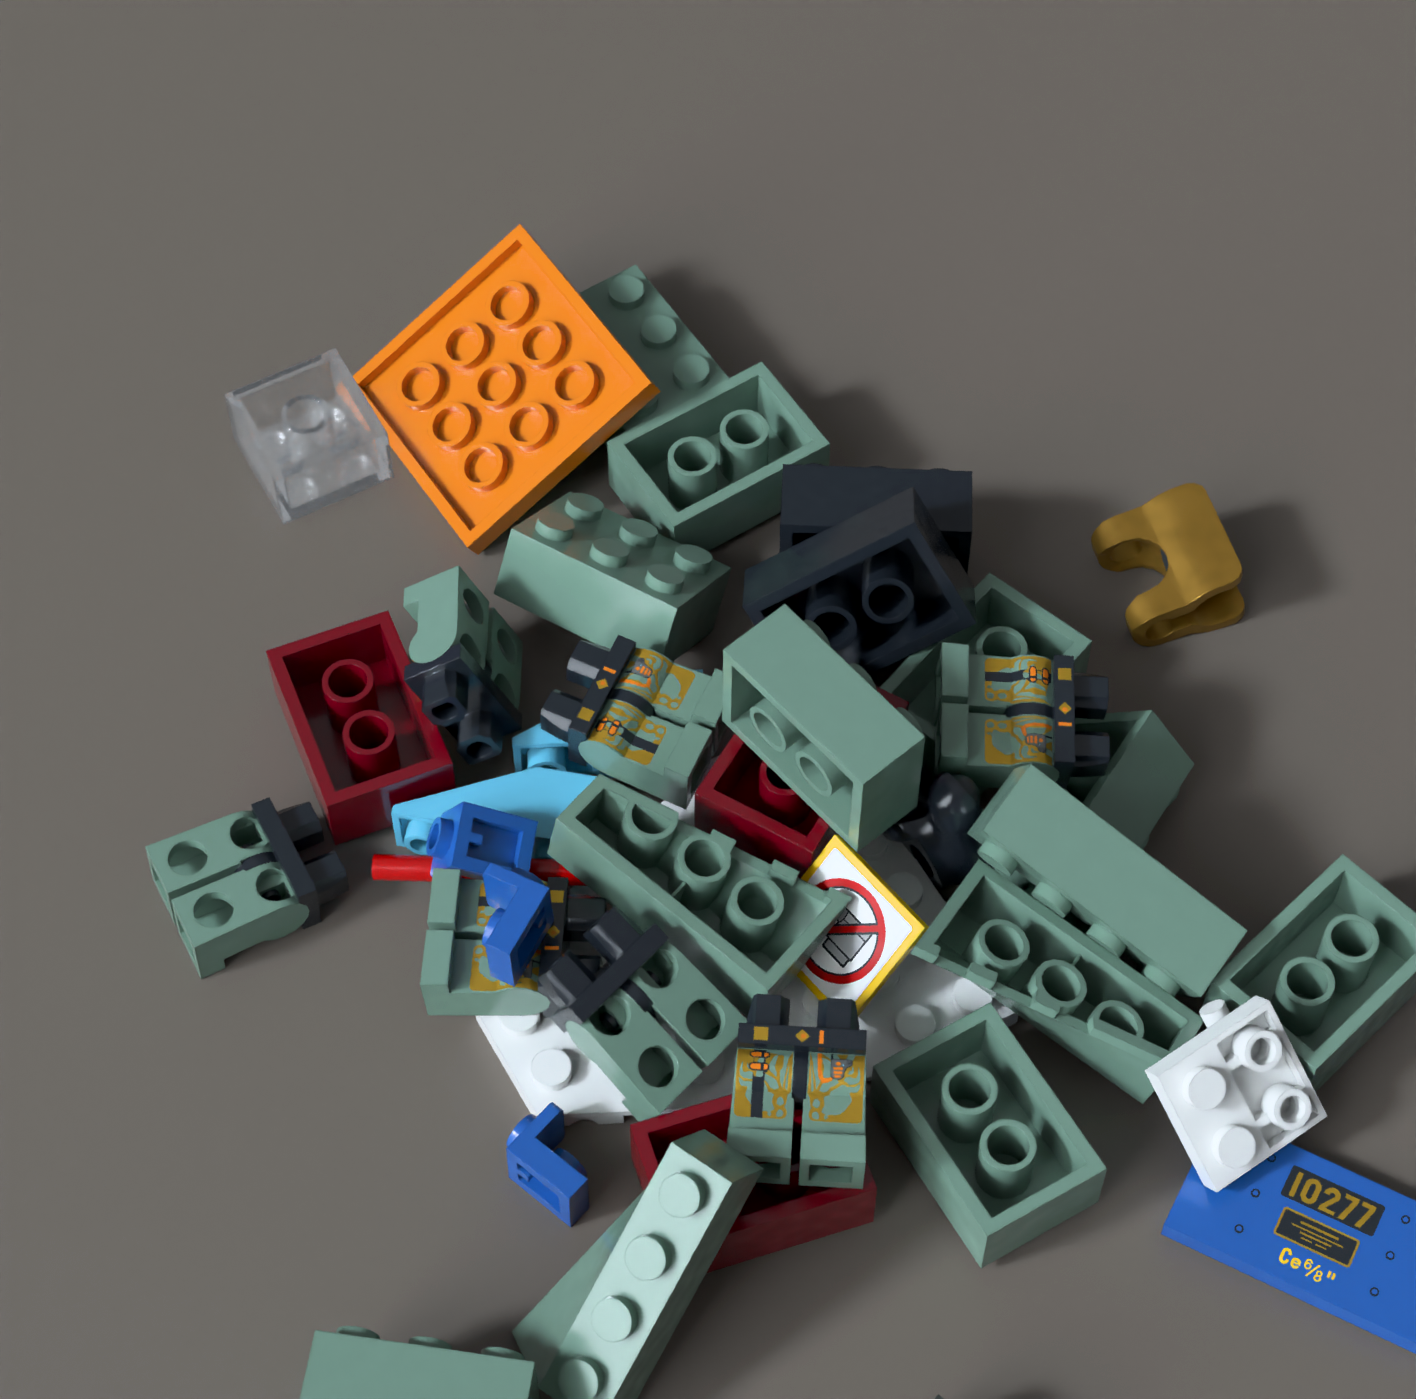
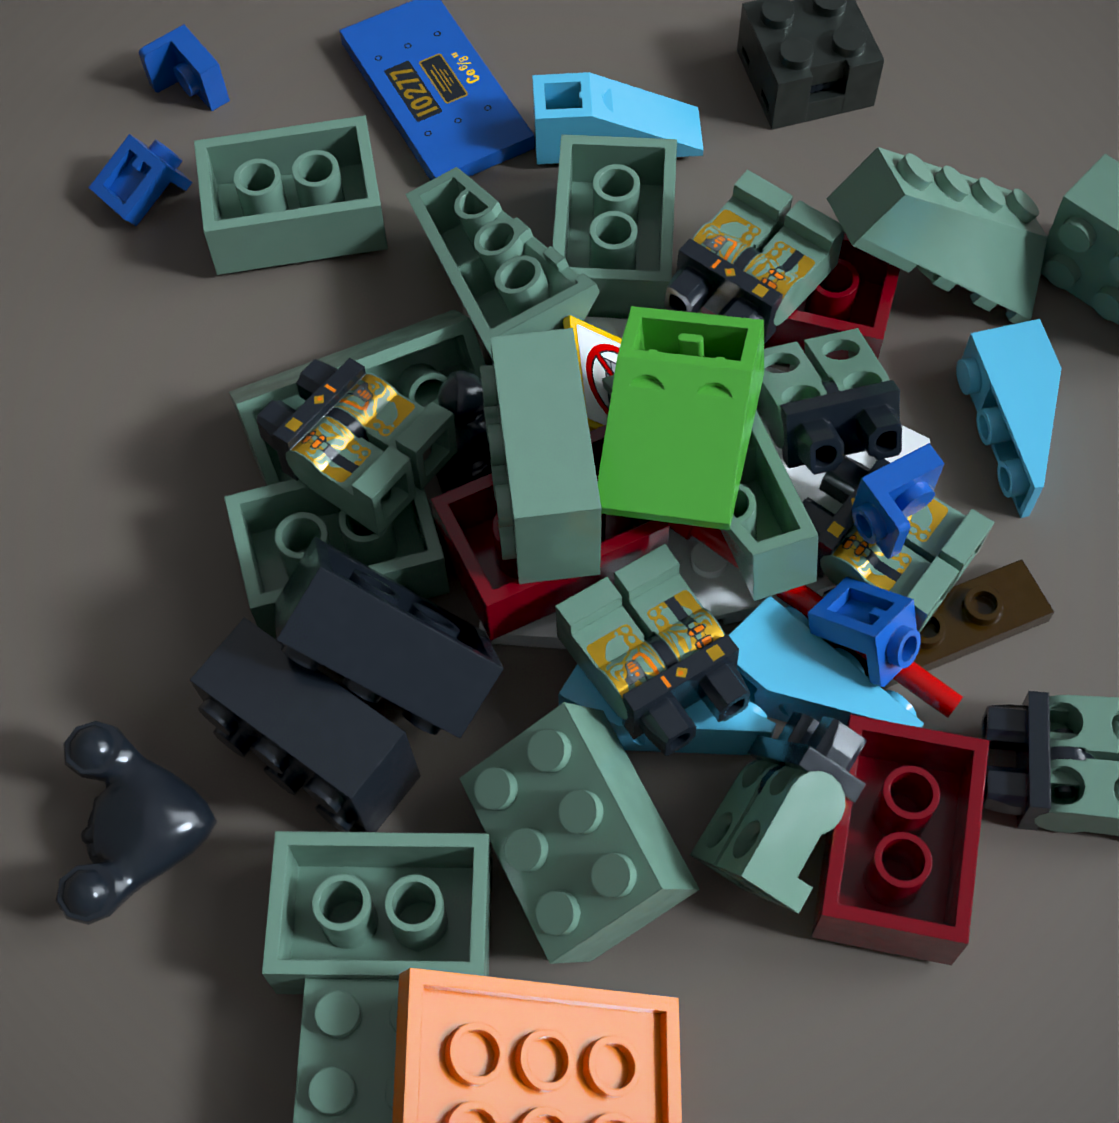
camera: 145 degrees left, 5 degrees up
blue bracket [506,1102,589,1228] -> none
sand green wedge [967,764,1248,997] -> none
pearl gold piece [1091,483,1245,647] -> none
white plate [1145,996,1327,1192] -> none
none -> black head [56,721,217,925]
none -> medium azure slope [532,72,703,164]
none -> bright green slope [597,306,764,530]
none -> dark brown plate [859,559,1054,689]
none -> medium azure slope [956,319,1062,518]

